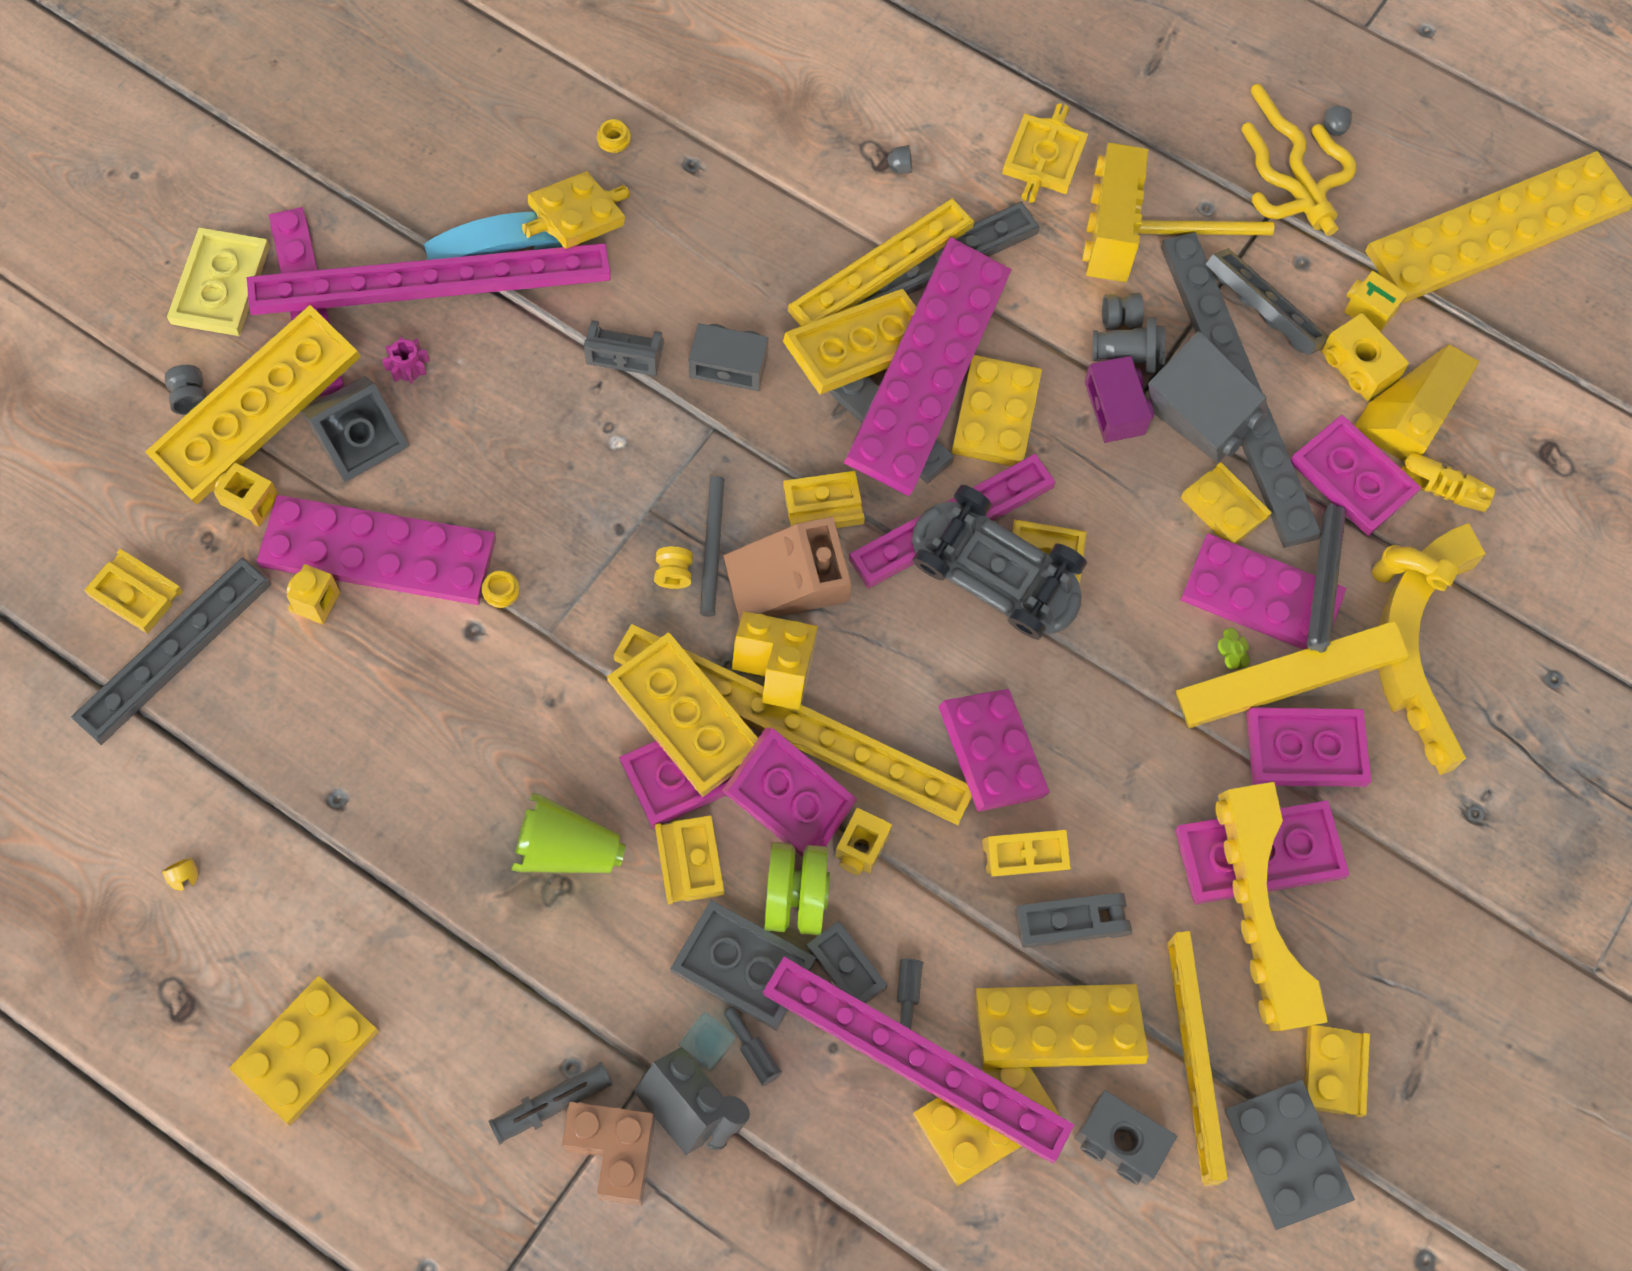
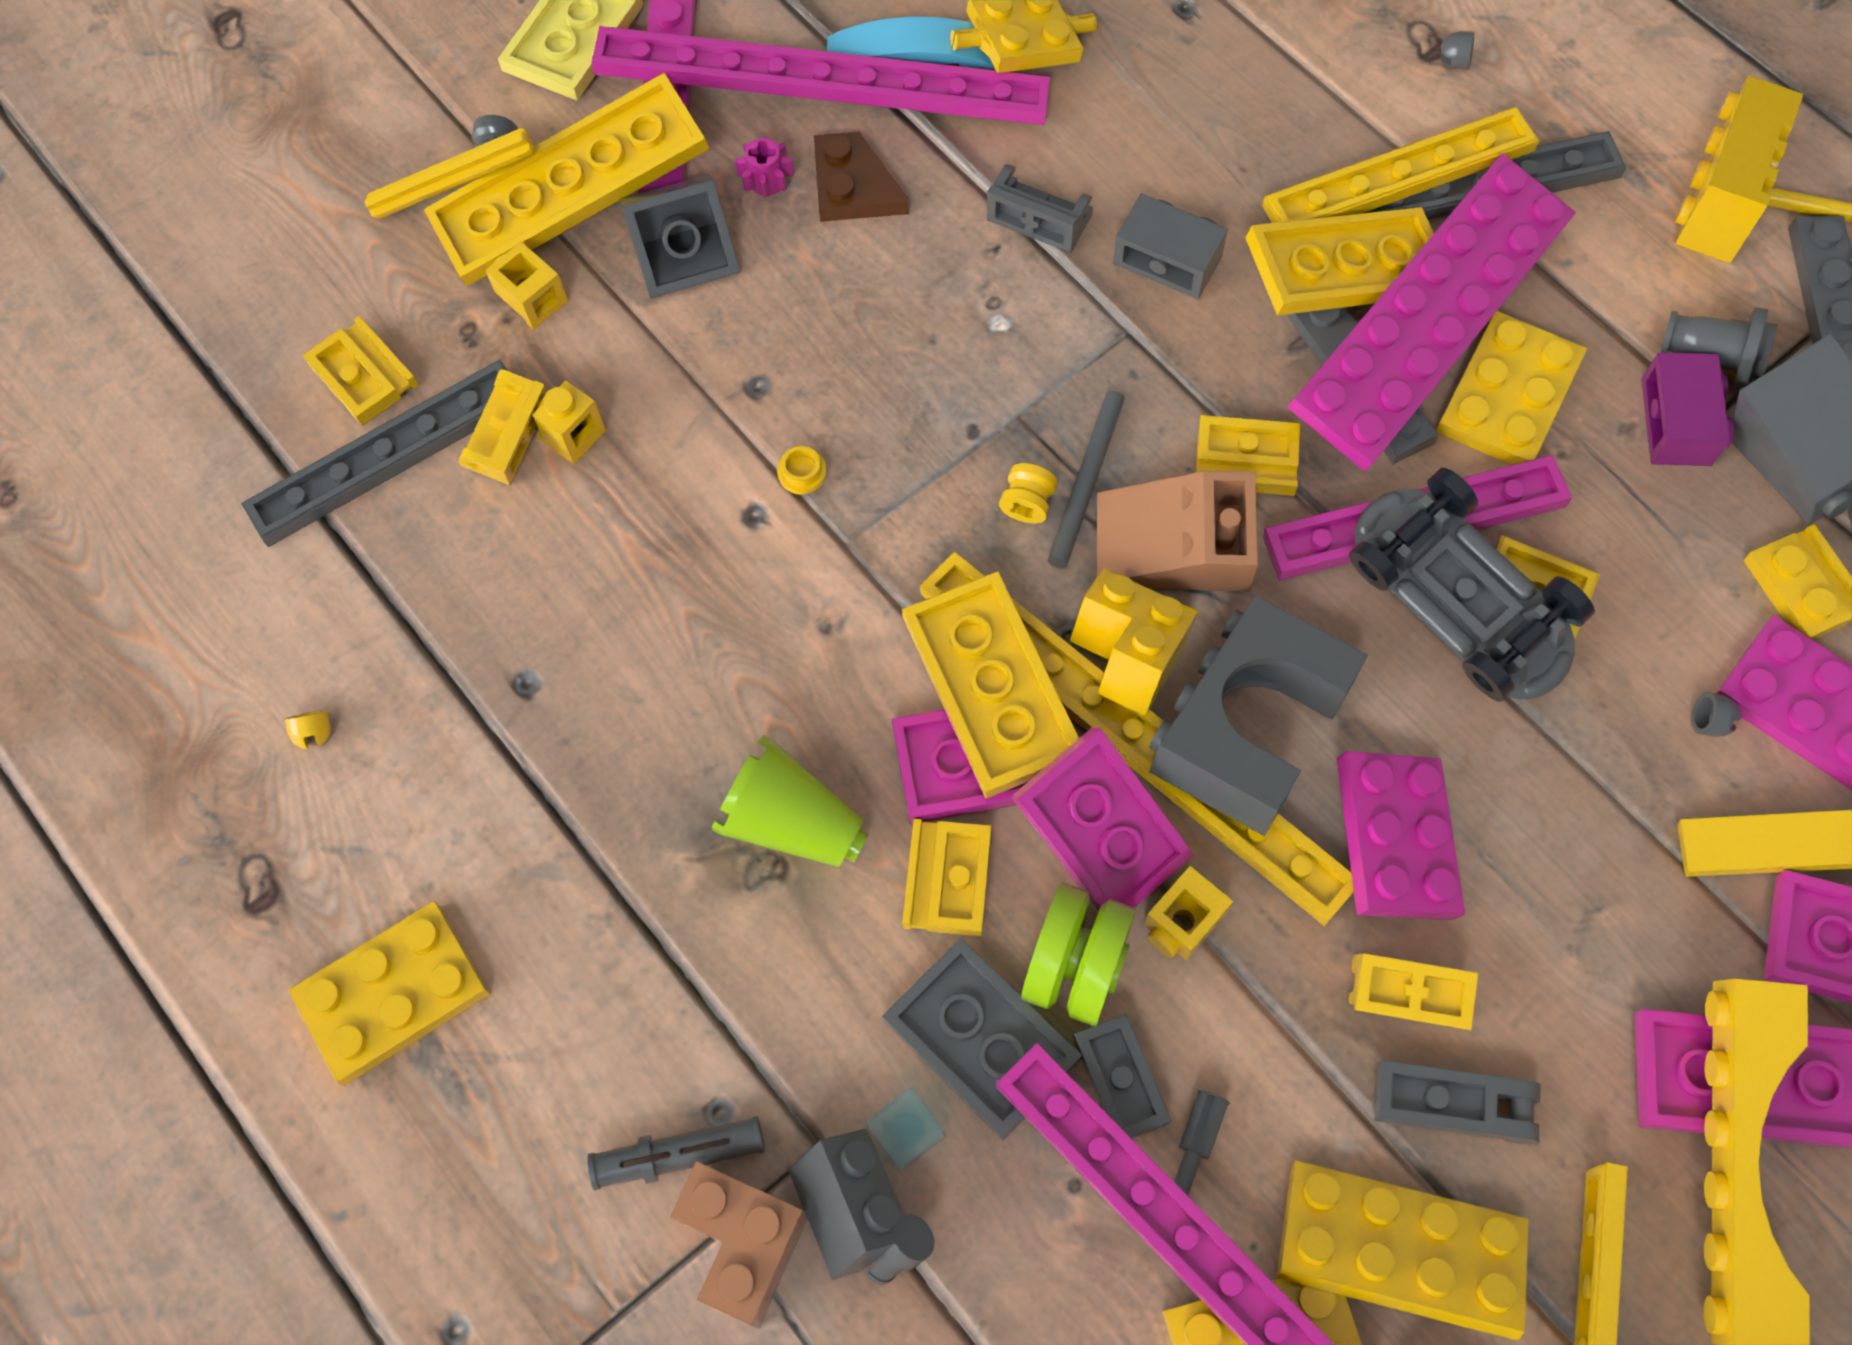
camera: 25 degrees right, 0 degrees up
dark pink plate [257,495,496,605] -> none
dark grey axle [724,1007,782,1086] -> none
yellow plate [1002,103,1088,203] -> none
dark grey wheel [1102,293,1144,330] -> none
lime plant [1218,628,1250,670] -> none
none -> yellow axle [365,128,535,219]
none -> yellow hinge [458,369,547,486]
none -> reddish brown wing [814,132,909,222]
none -> dark grey arch [1149,595,1368,837]
none -> dark grey hinge [1692,692,1742,737]

